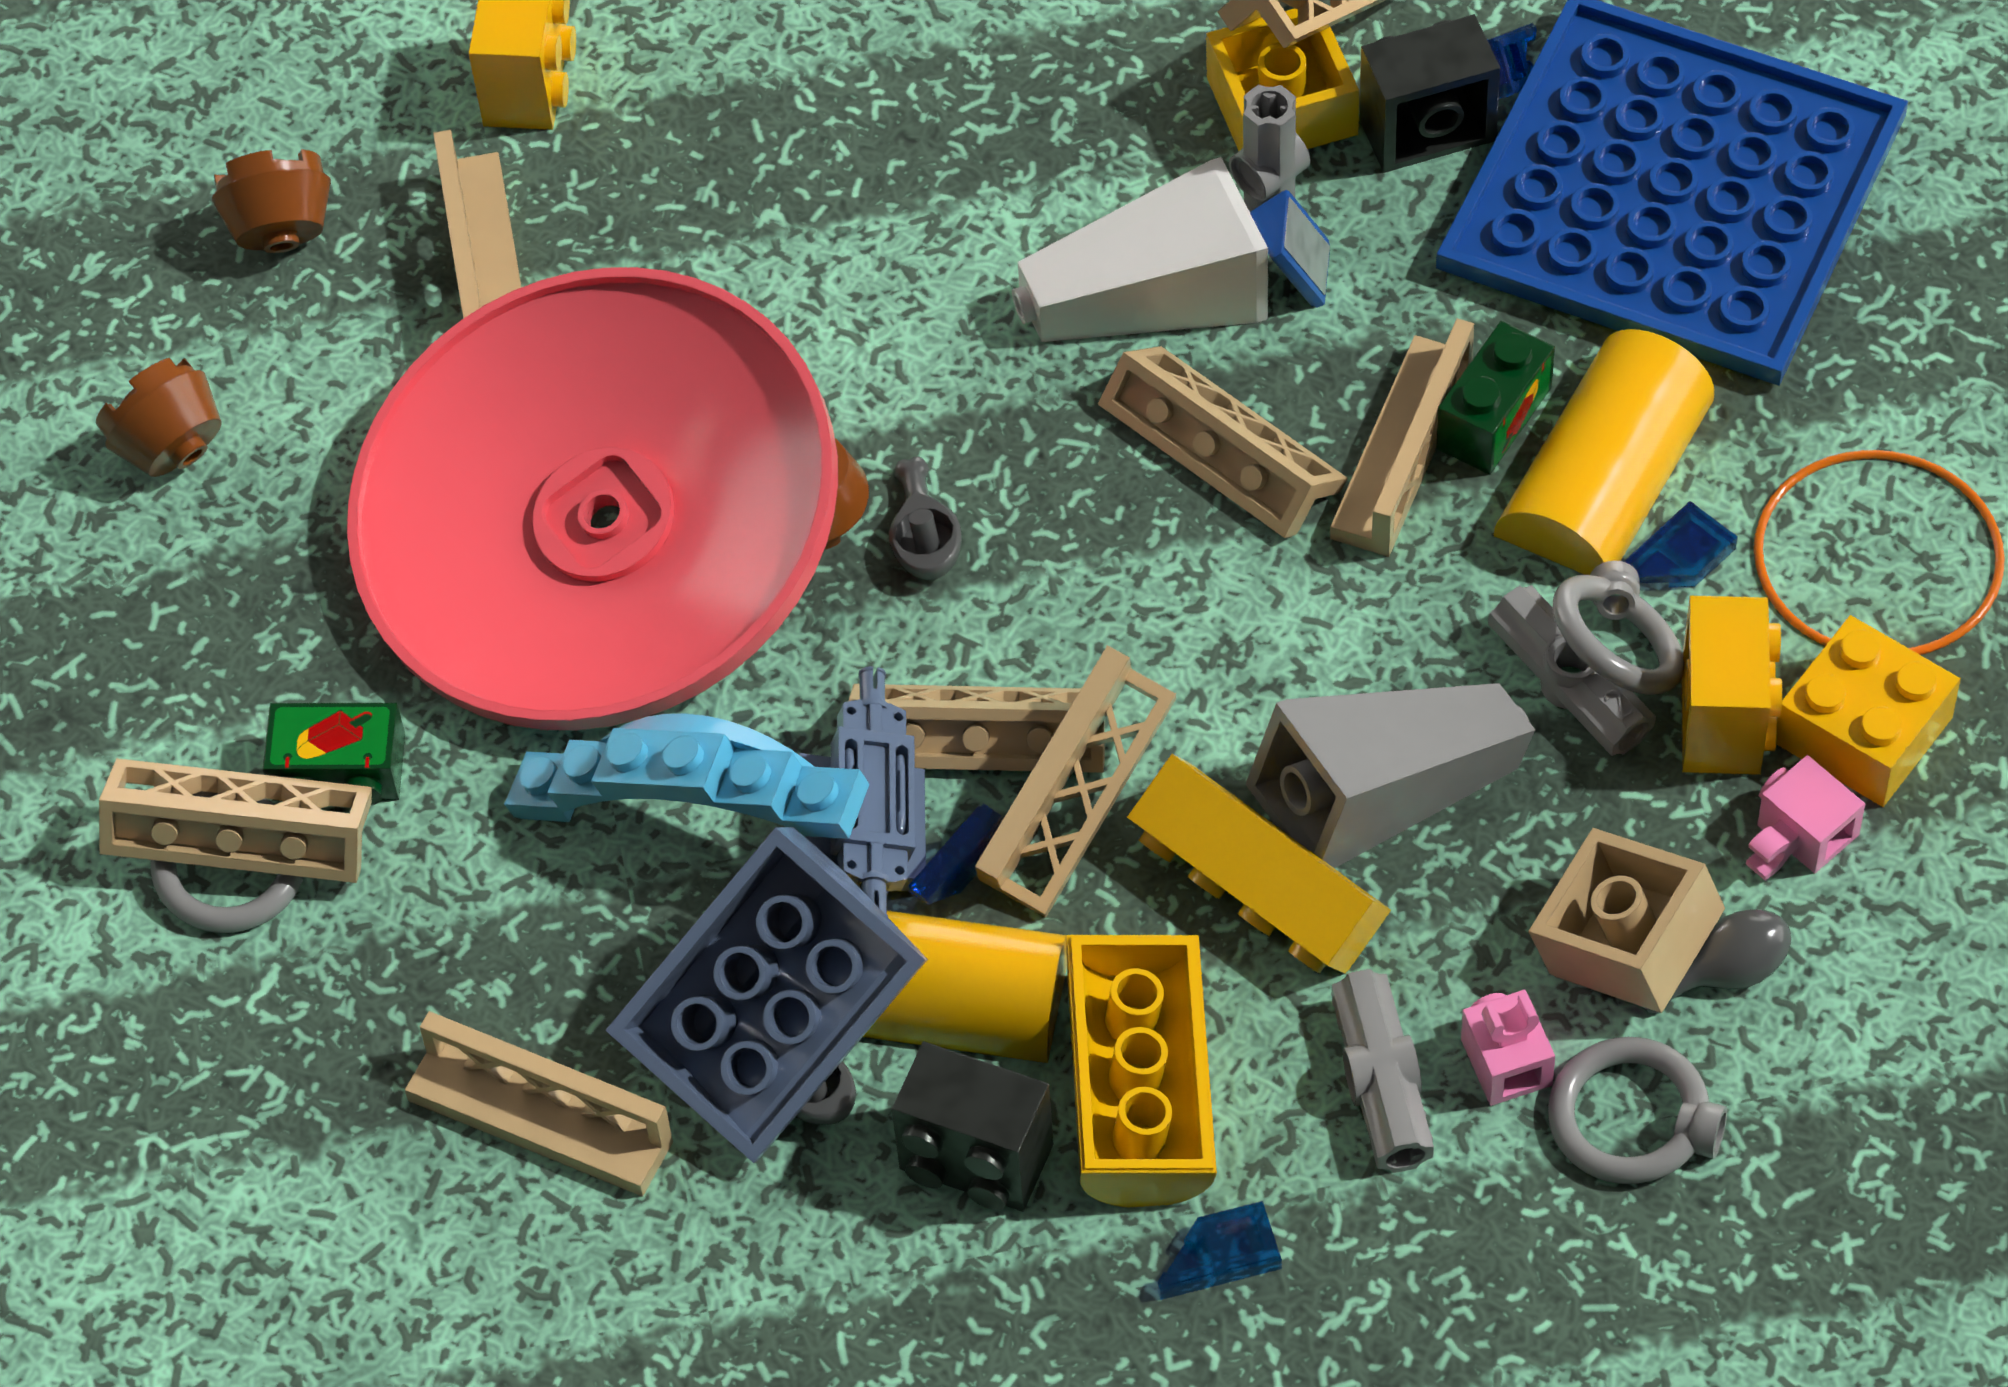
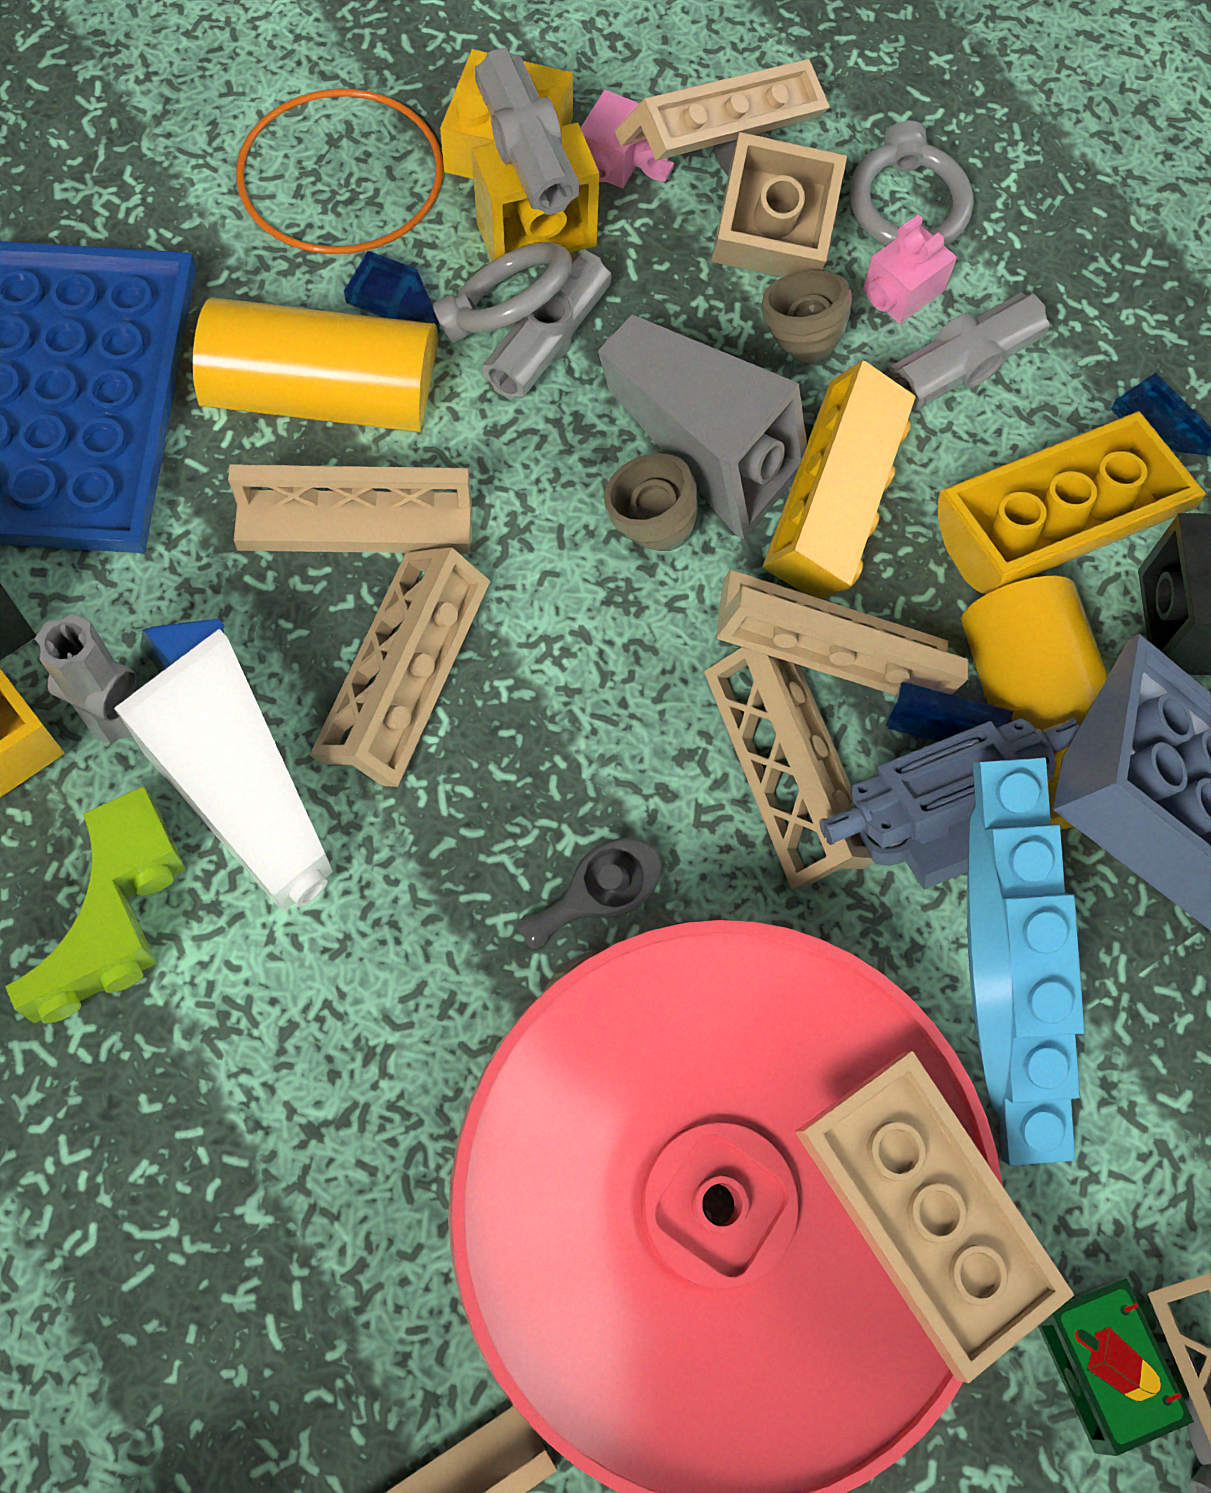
camera: 120 degrees left, 10 degrees up
dark green brick [1436,321,1555,475] -> none
none -> lime arch [5,786,186,1024]
none -> light grey piece [475,48,579,215]
none -> dark tan hat [604,453,698,551]
none -> tan fence [614,59,830,161]
none -> dark tan hat [762,270,852,364]
none -> tan plate [795,1051,1074,1383]

